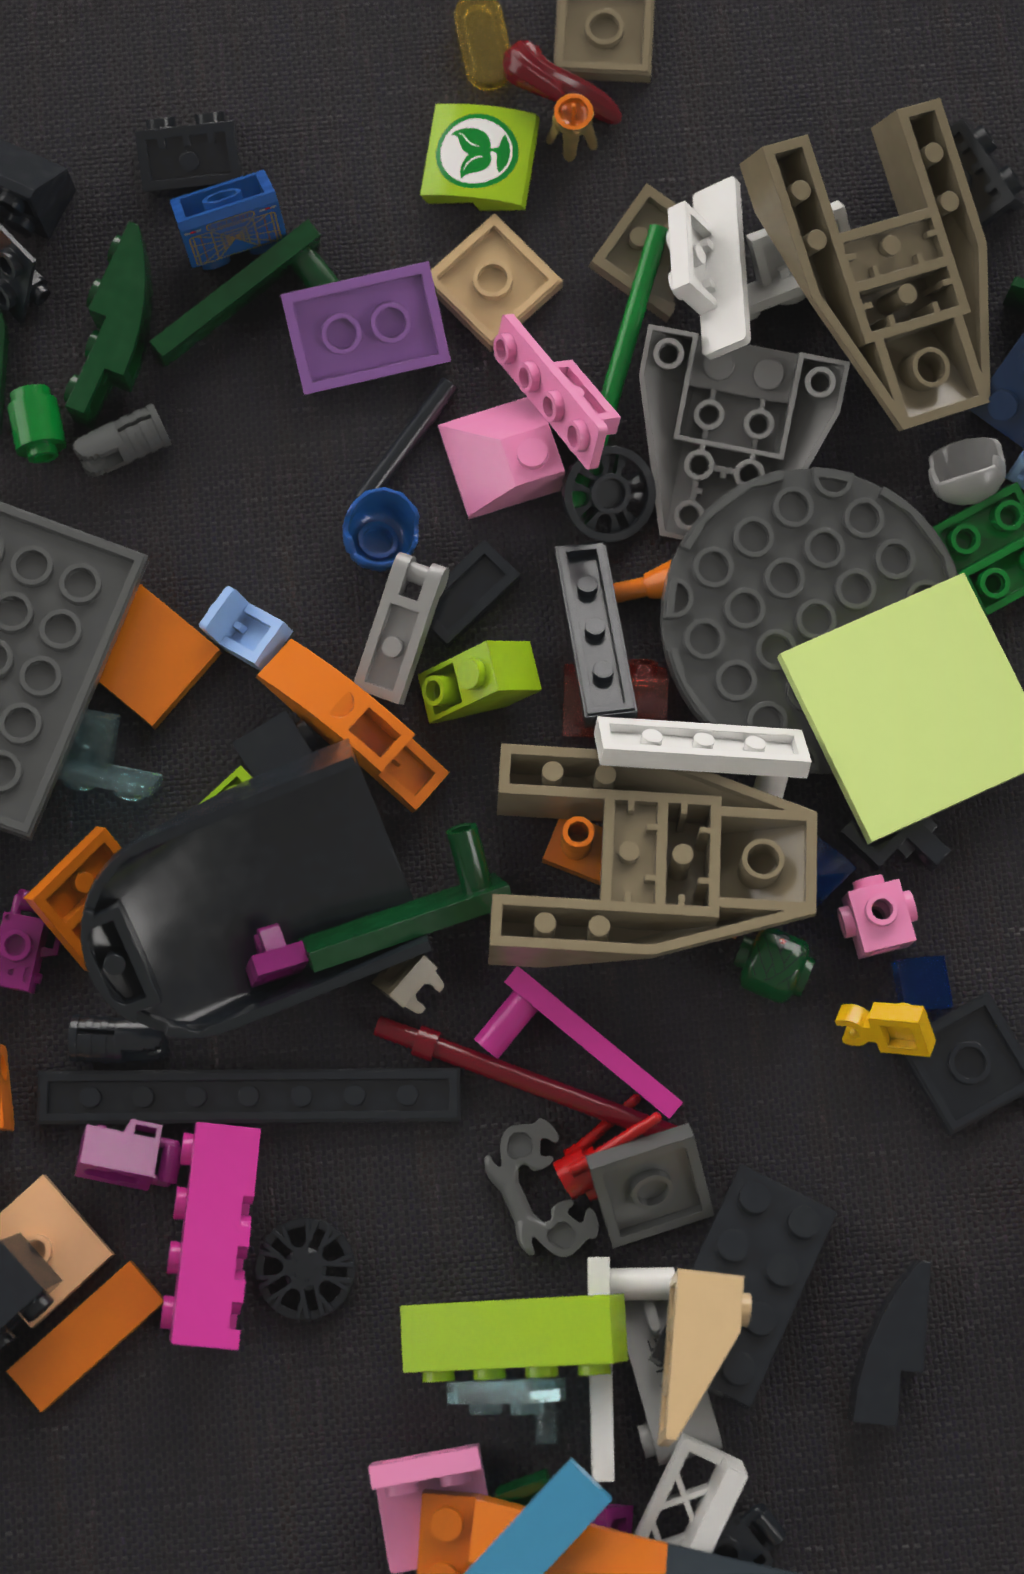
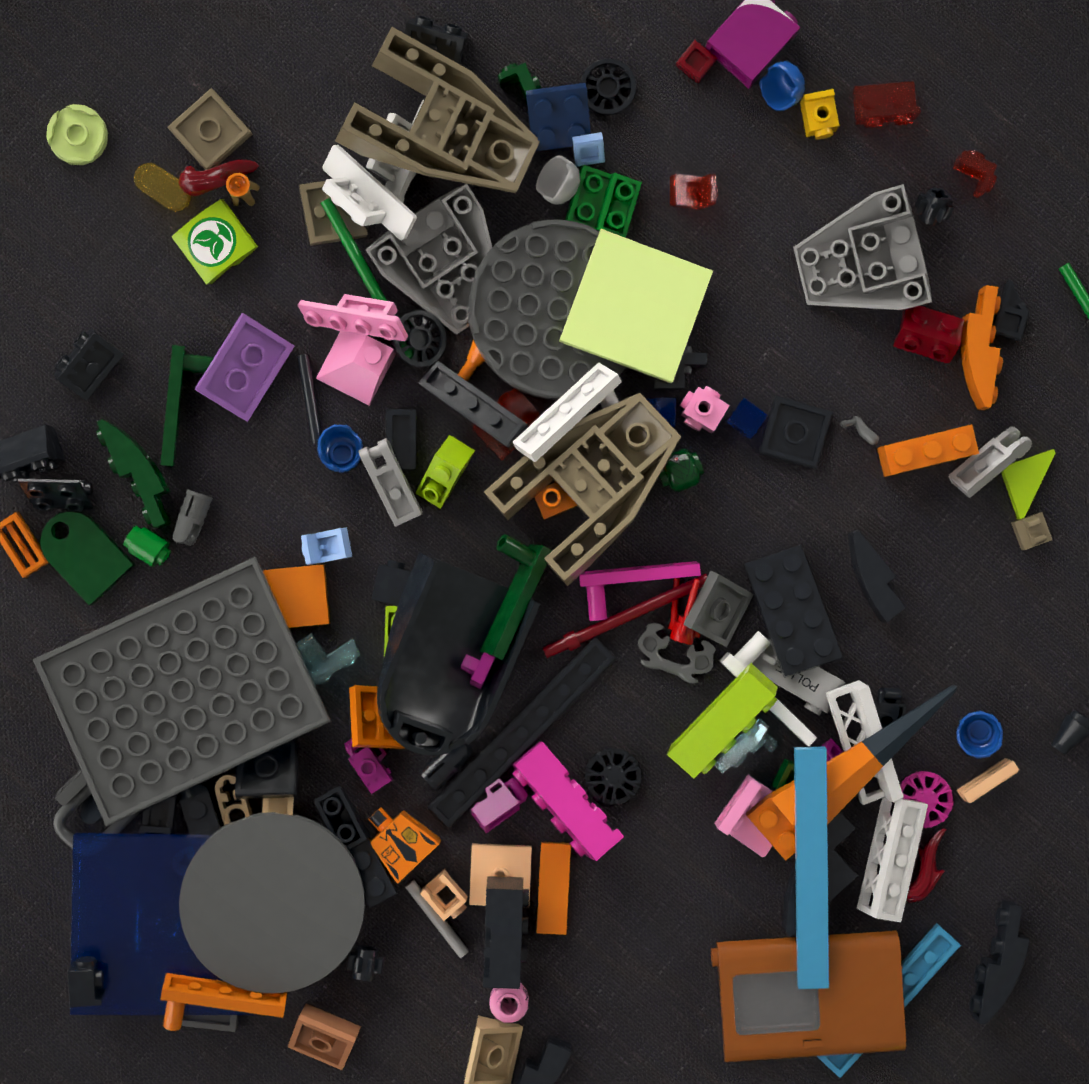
camera: 55 degrees left, 10 degrees up
blue slope [169,170,287,270] -> none
orange slope [256,639,450,813] -> none
dark tan tile [371,954,444,1014] -> none
tan tile [431,213,563,352] -> none
tan slope [657,1269,752,1447] -> none
yellow plate [835,1002,936,1057] -> none

